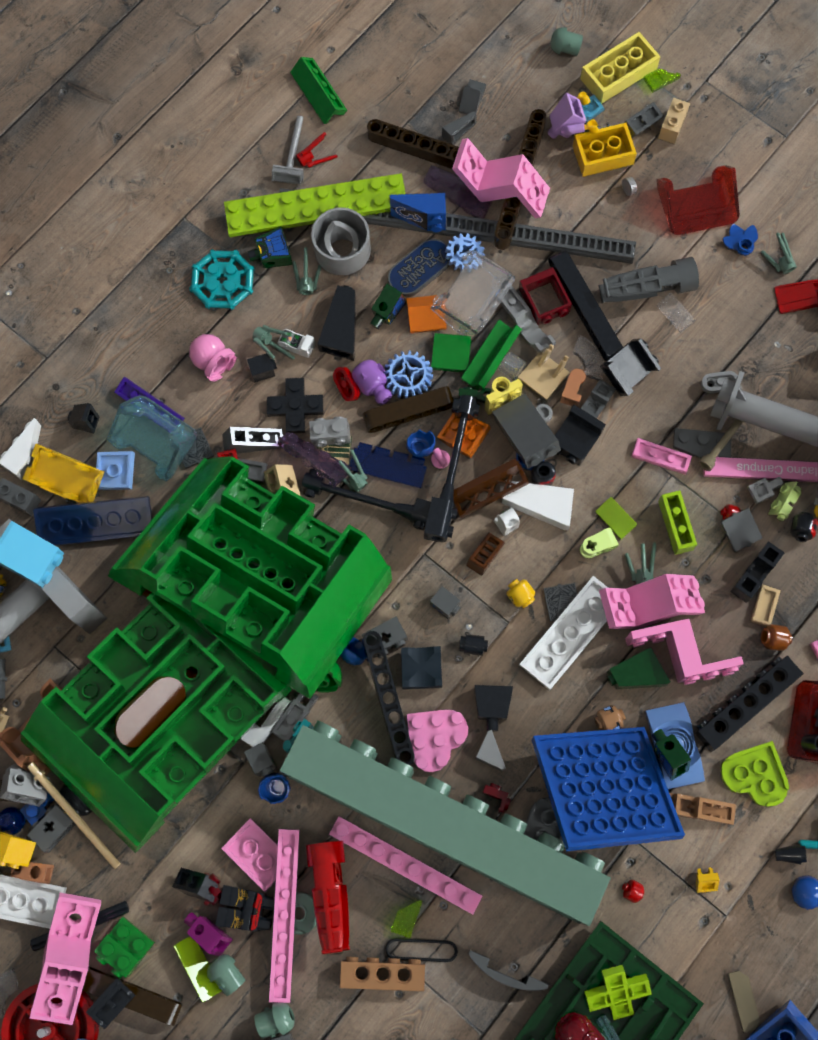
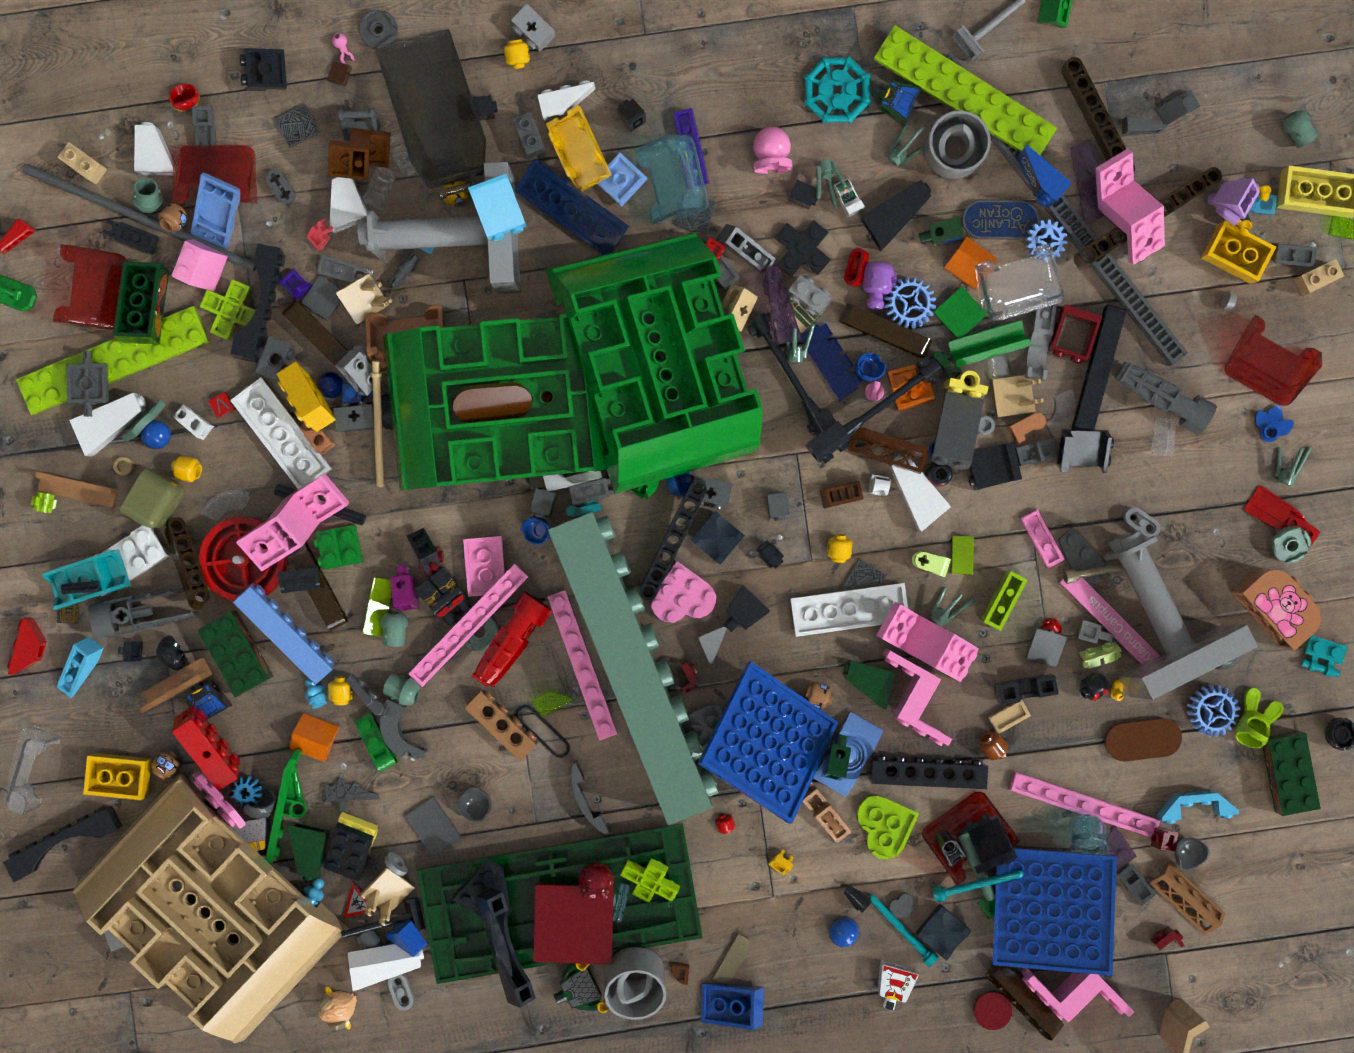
camera: 35 degrees right, 15 degrees up
red plant [296,132,338,168] -> none

